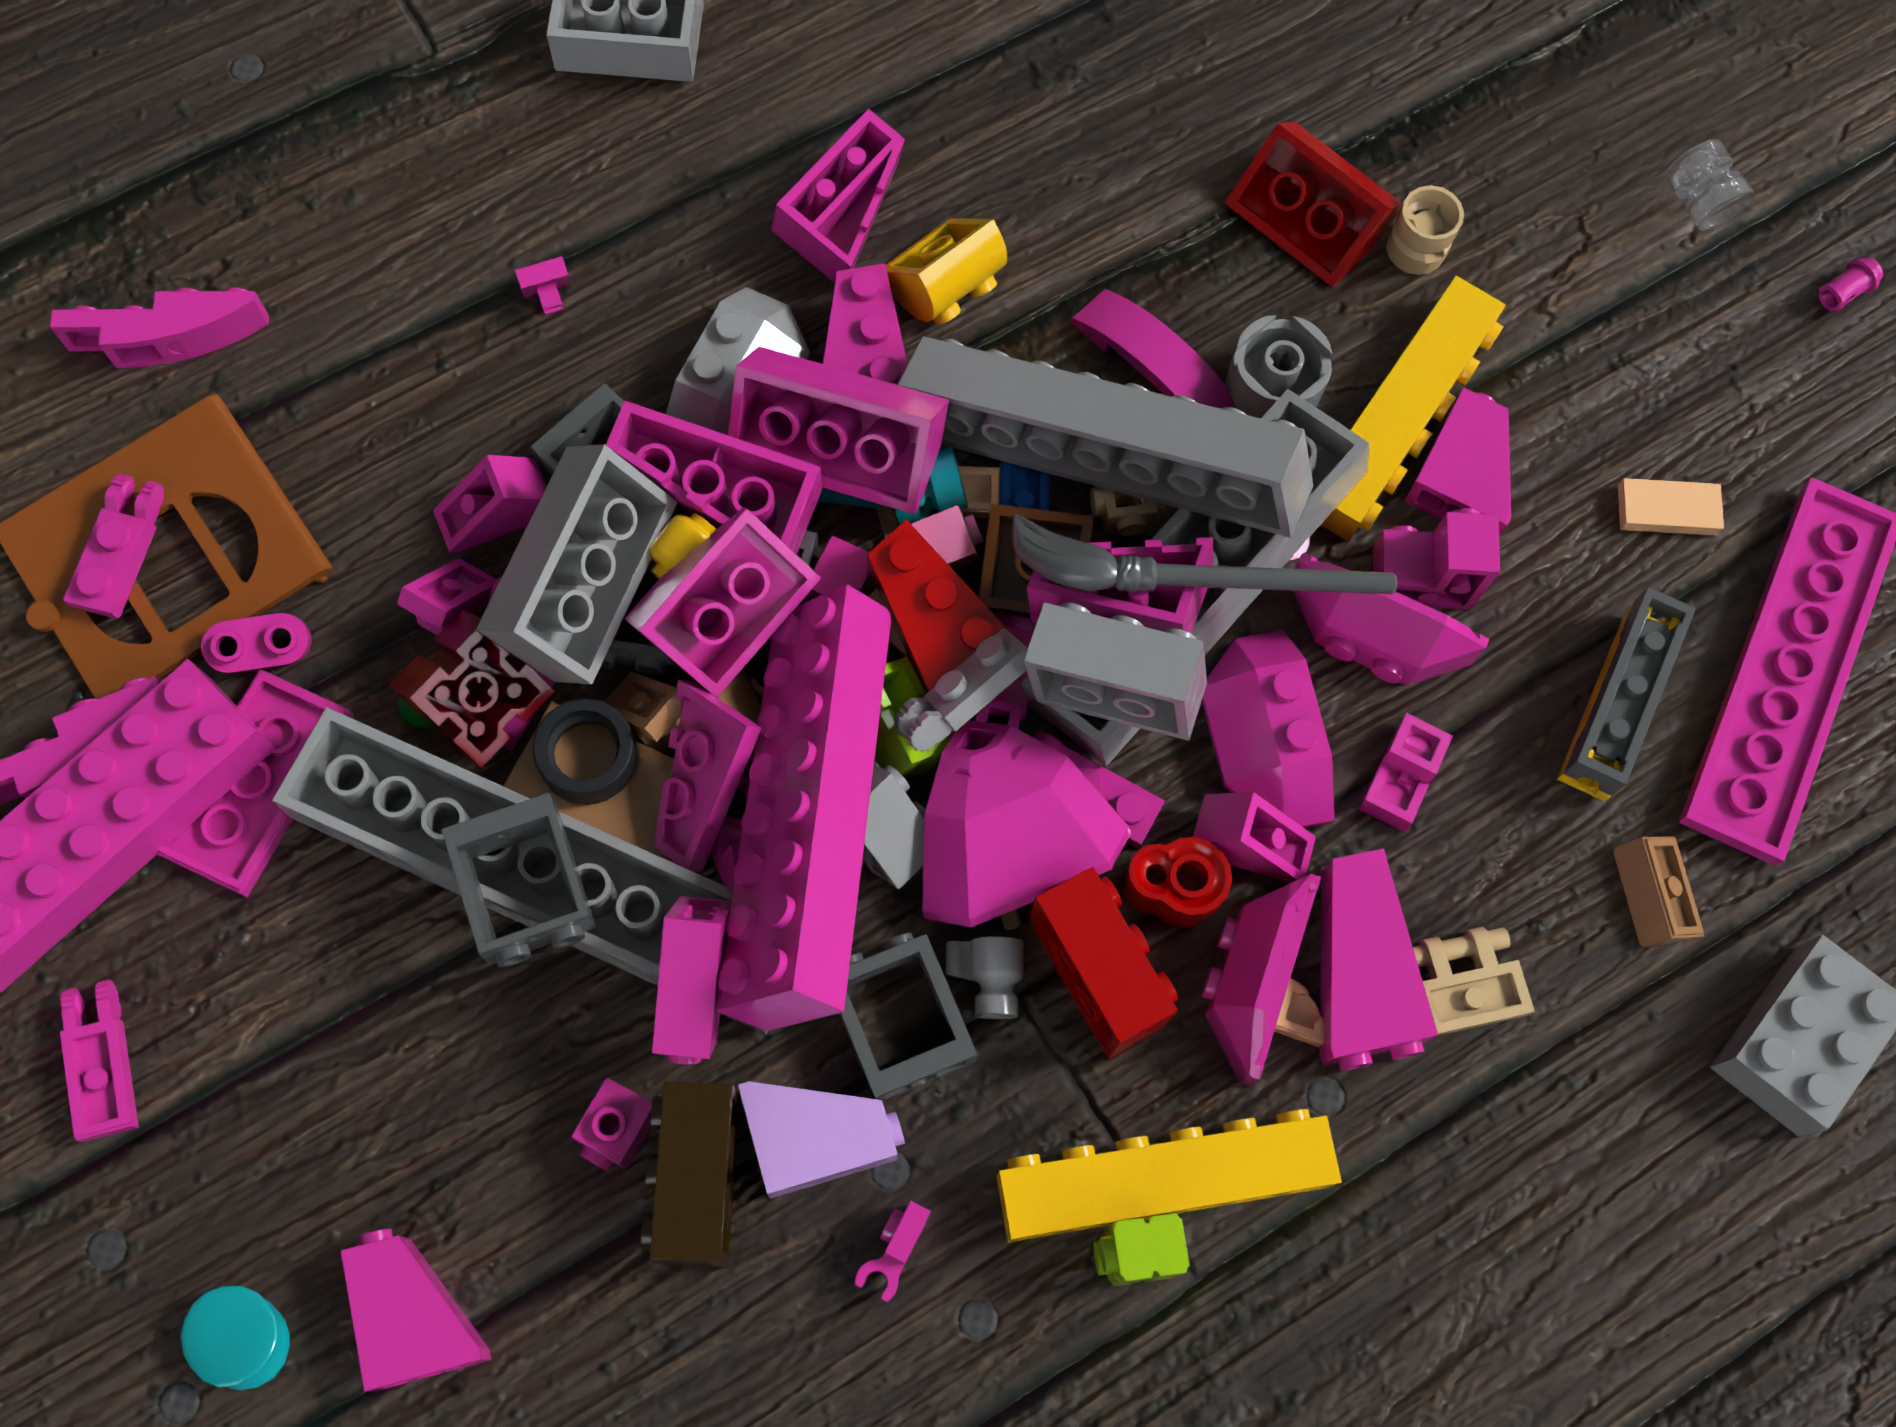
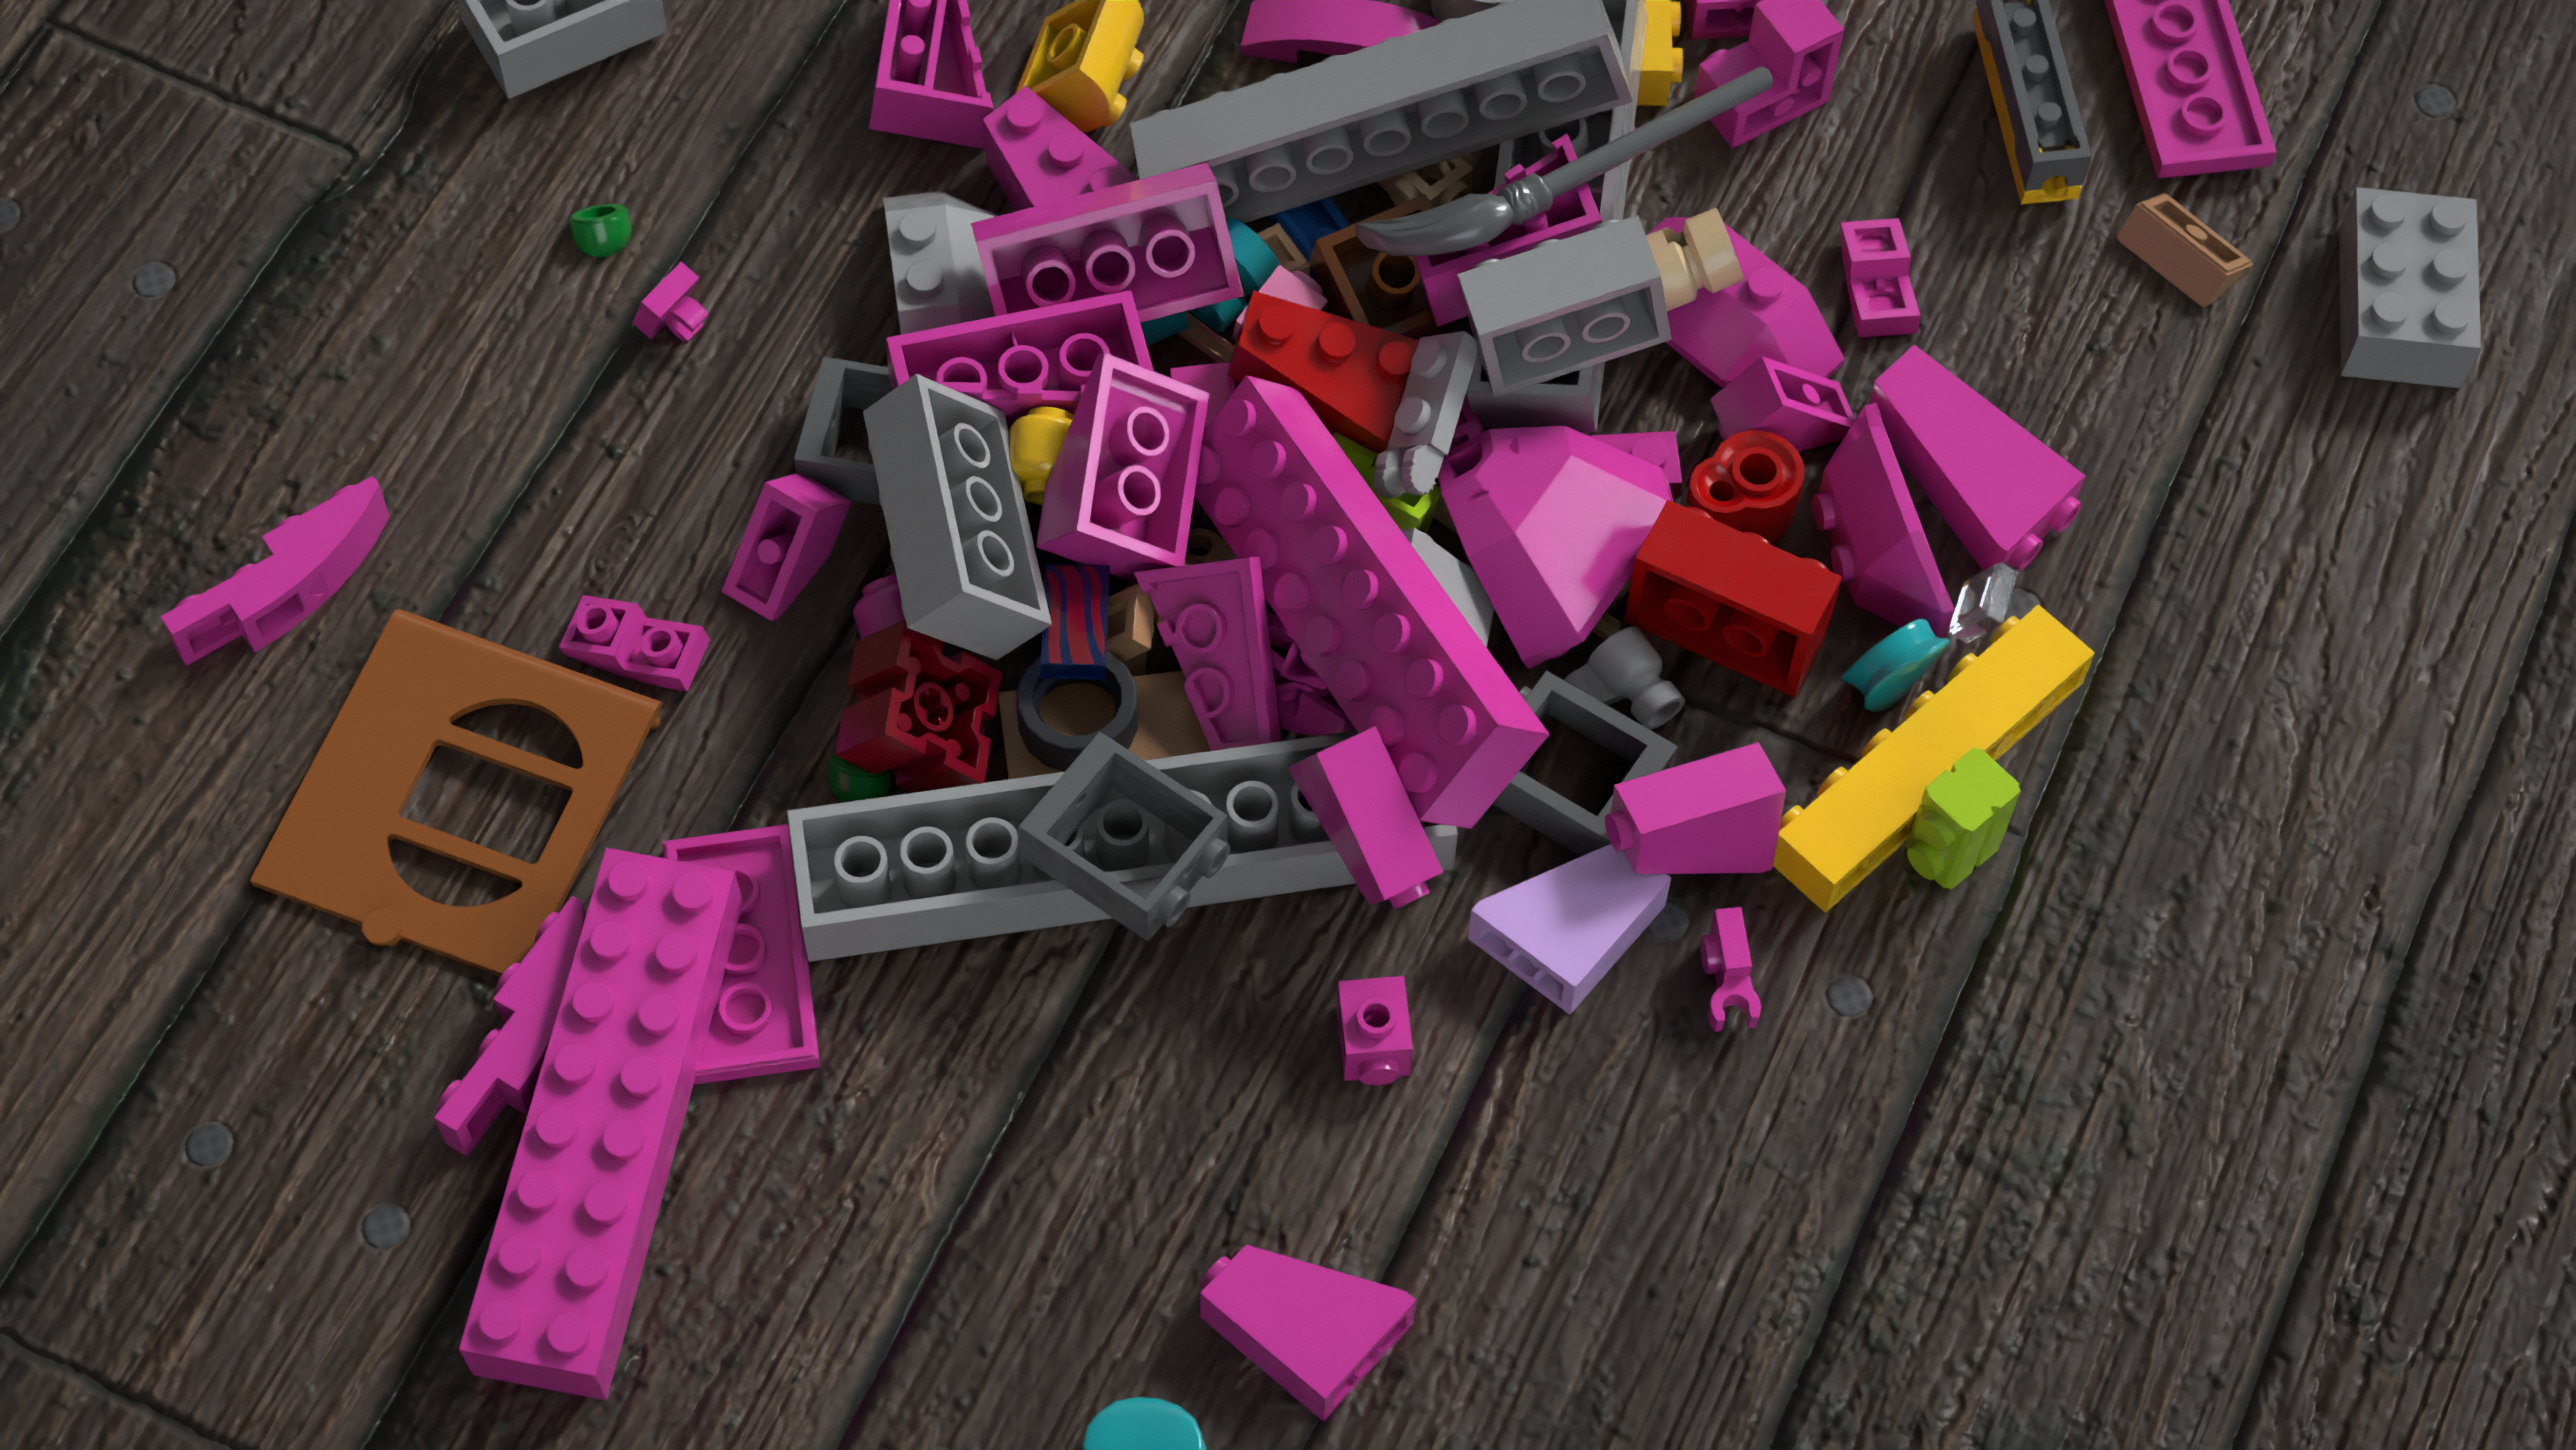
camera: 30 degrees left, 10 degrees down
dark pink hinge [60,980,139,1143] -> none
dark pink hinge [63,473,165,619] -> none
dark pink plate [201,613,312,673] -> none
dark pink slope [397,558,496,635] -> none
dark brown brick [641,1081,740,1268] -> none
light nougat tile [1274,978,1324,1047] -> none
dark pink wedge [1293,553,1490,686] -> none
tan plate [1413,927,1535,1036] -> none
none -> dark pink slope [559,595,710,692]
none -> green piece [569,204,631,257]
none -> tile [1040,564,1110,679]
none -> dark pink slope [1605,742,1786,874]
none -> tan wheel [1646,208,1745,311]
none -> teal piece [1841,619,1950,713]
none -> clear tile [1949,562,2018,644]

